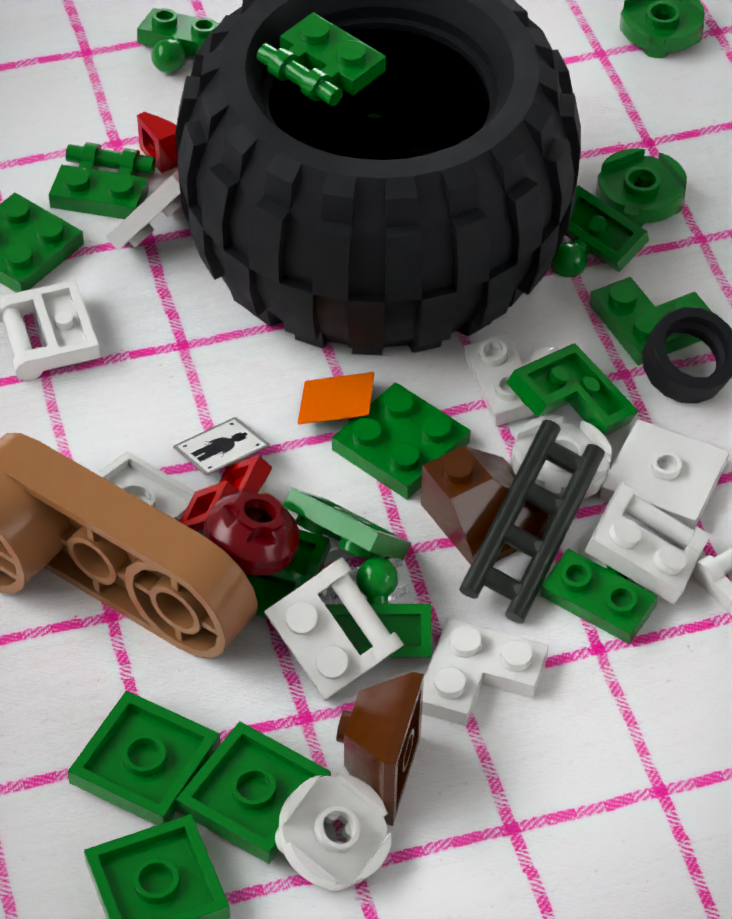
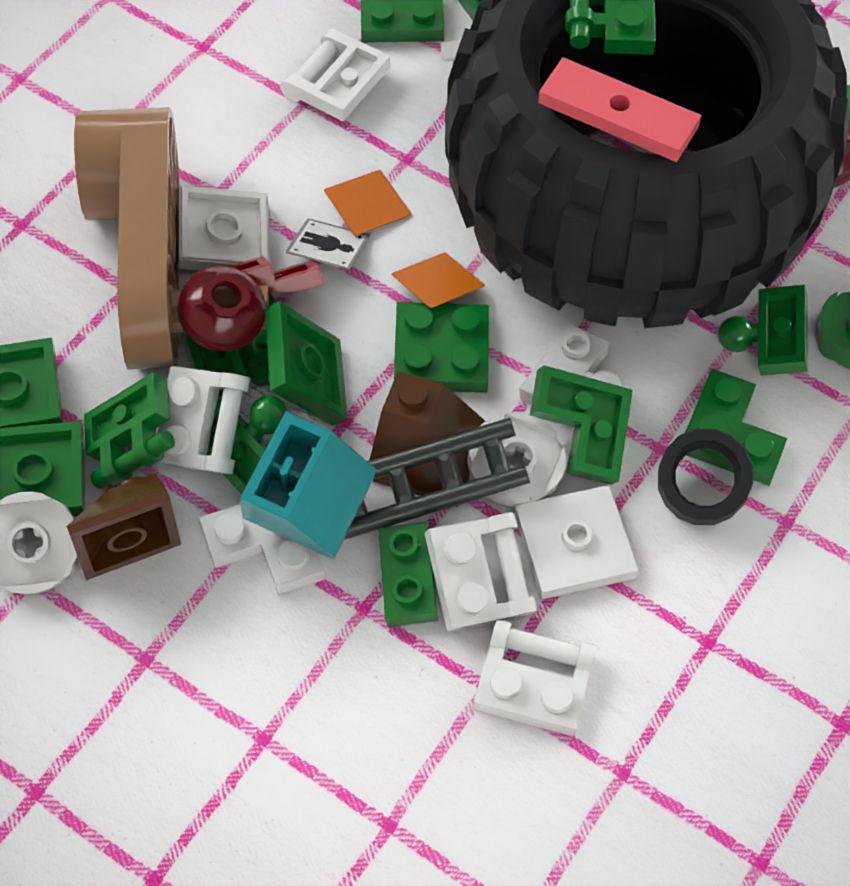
camera: 50 degrees right, 10 degrees up
none -> green plate [84,372,175,489]
none -> teal slope [240,411,377,559]
none -> orange sticker [324,170,412,236]
none -> coral tile [538,57,701,162]

